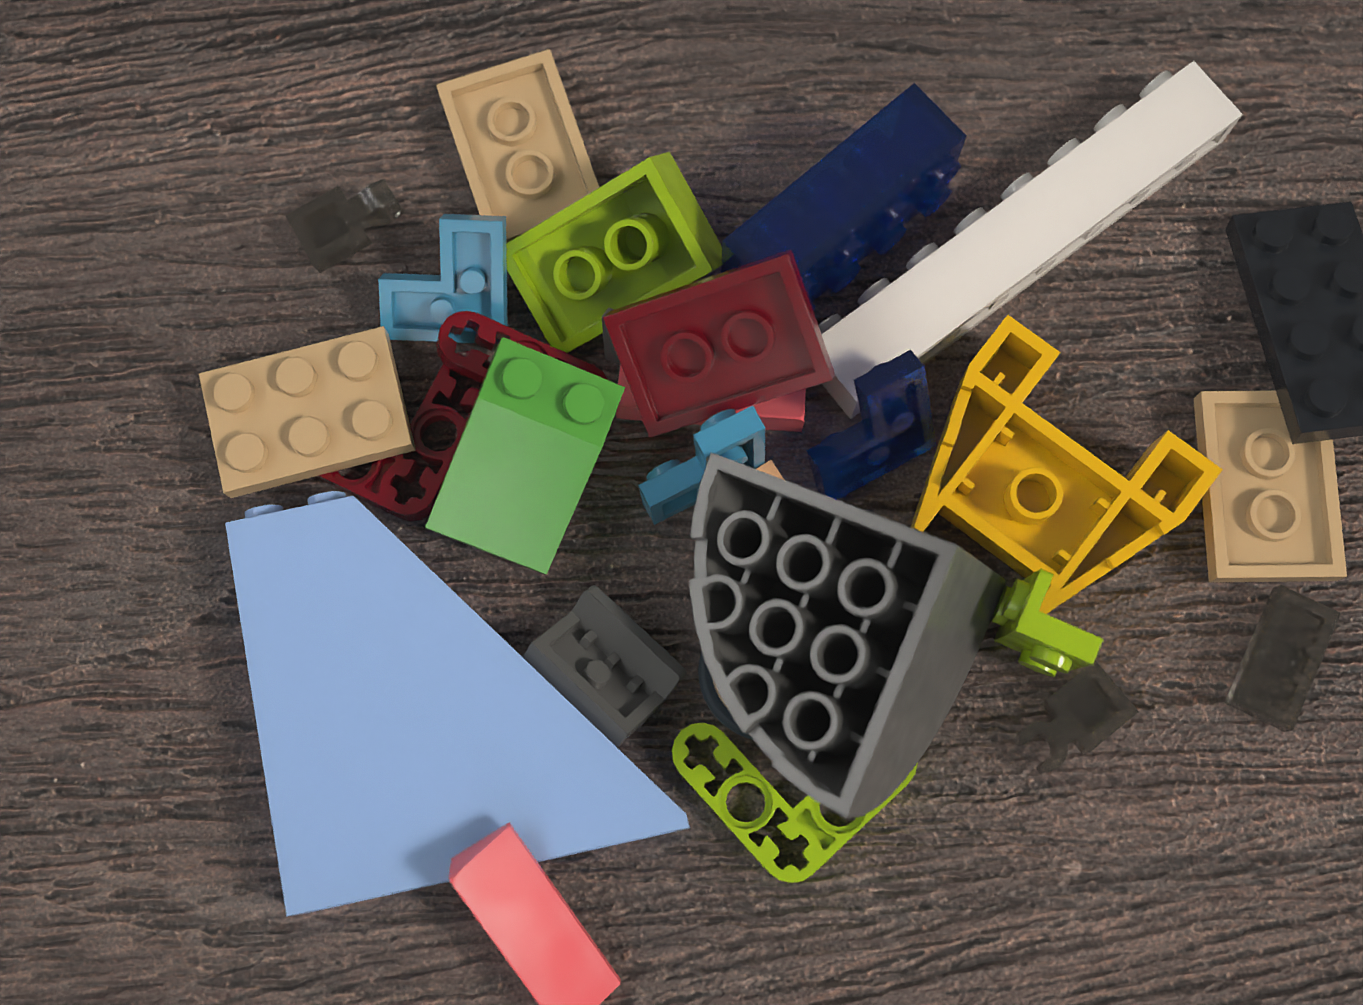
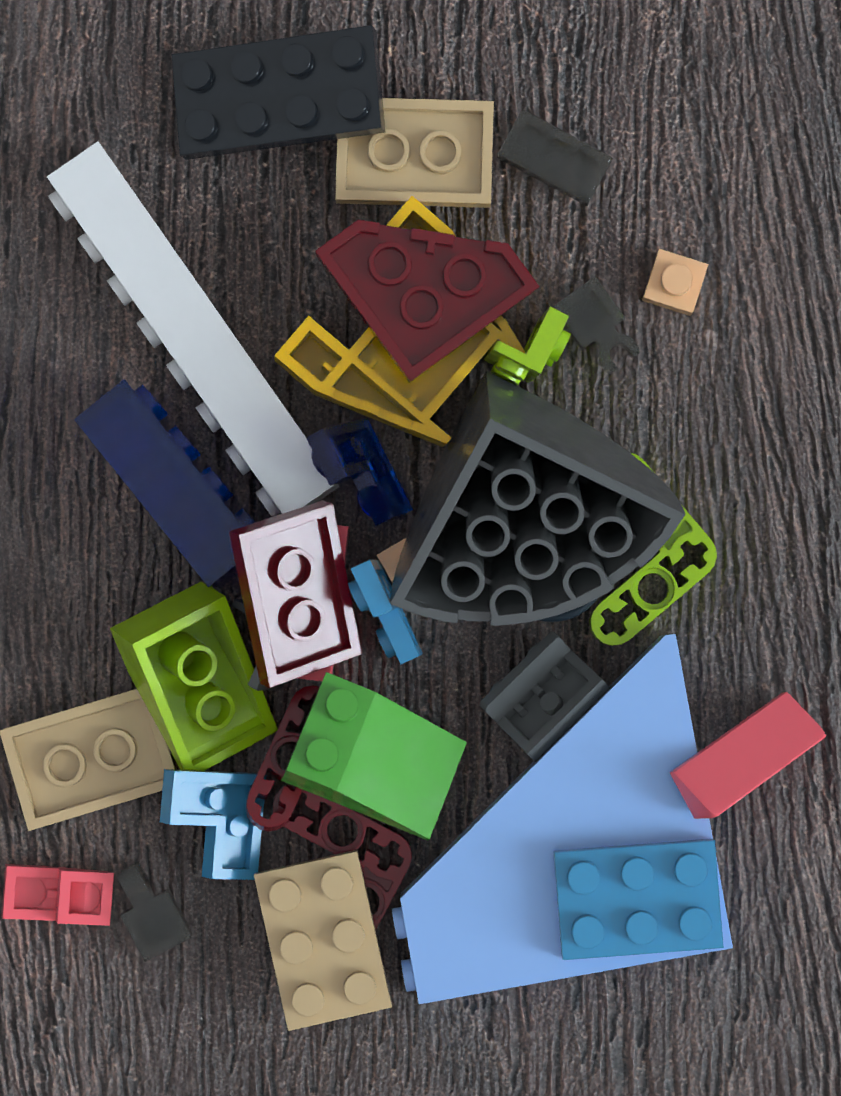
camera: 90 degrees left, 10 degrees up
none -> coral slope [1,864,114,926]
none -> dark red plate [315,219,540,383]
none -> dark azure plate [553,839,724,960]
none -> light nougat plate [642,249,709,316]

